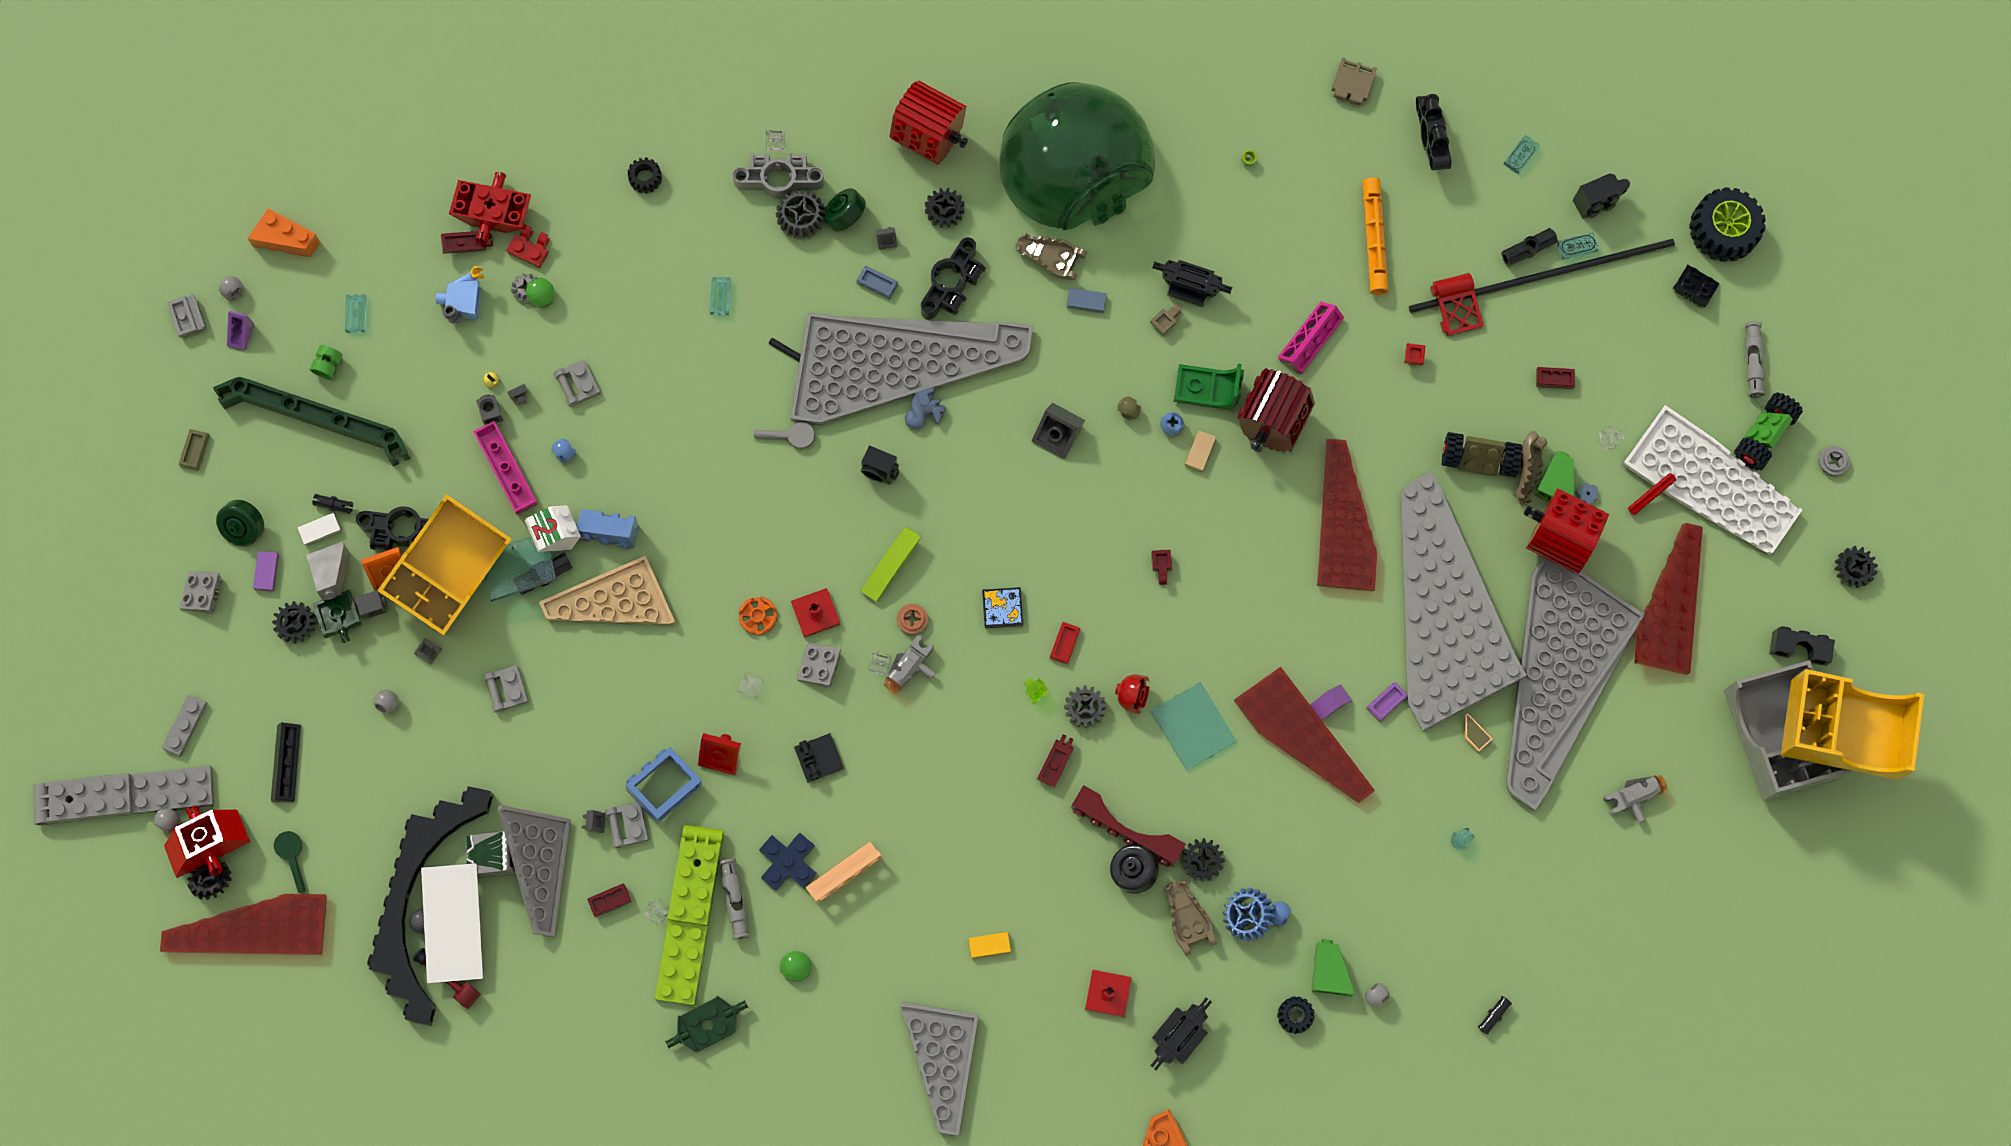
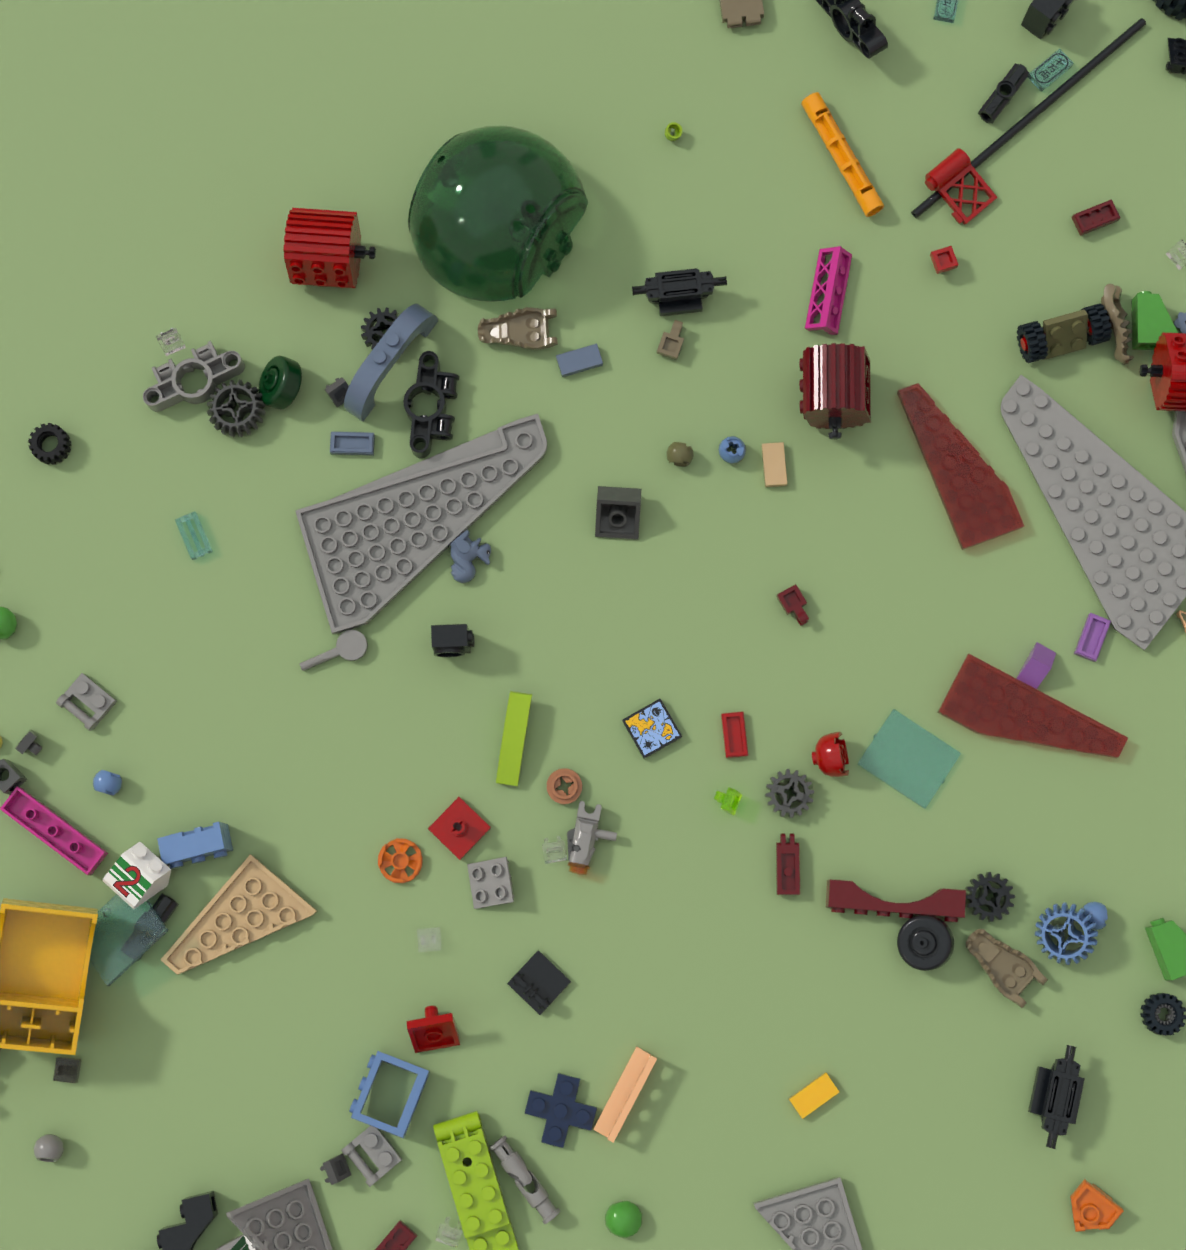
camera: 20 degrees left, 5 degrees up
light grey plate [483,665,528,712] -> none
black bar [769,338,801,362] -> none
red tile [1085,970,1132,1017] -> none
green bracket [1174,364,1244,410] -> none
none -> sand blue arch [344,304,438,422]

